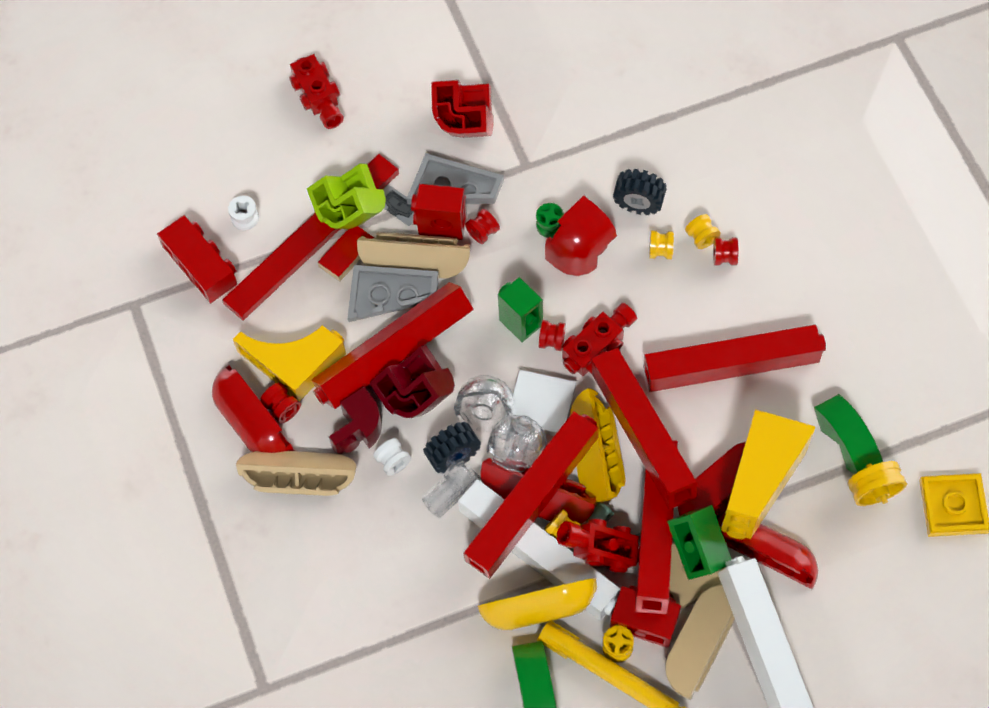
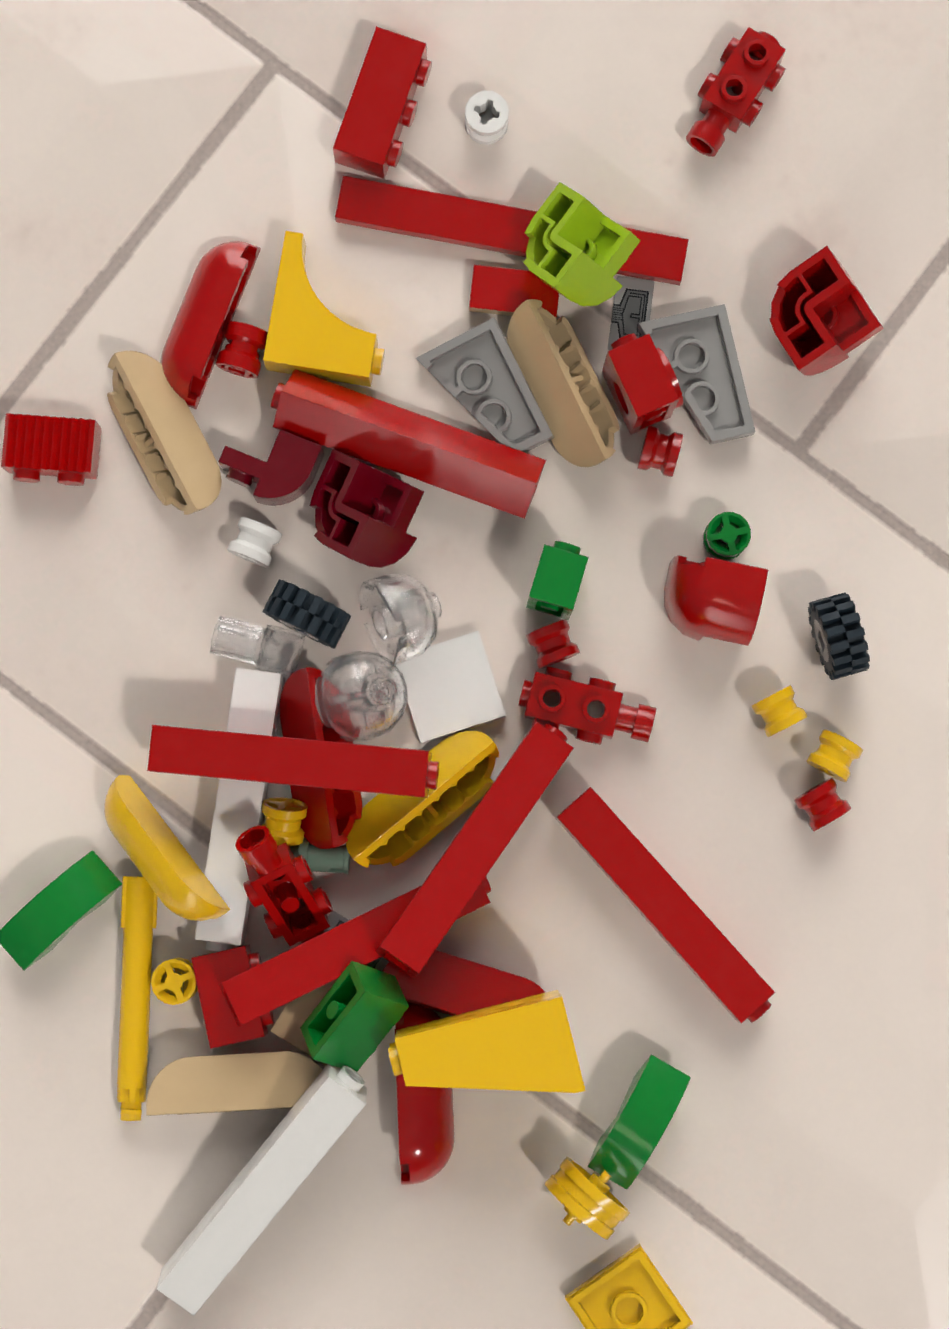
camera: 50 degrees right, 20 degrees up
none -> red brick [1,413,102,486]

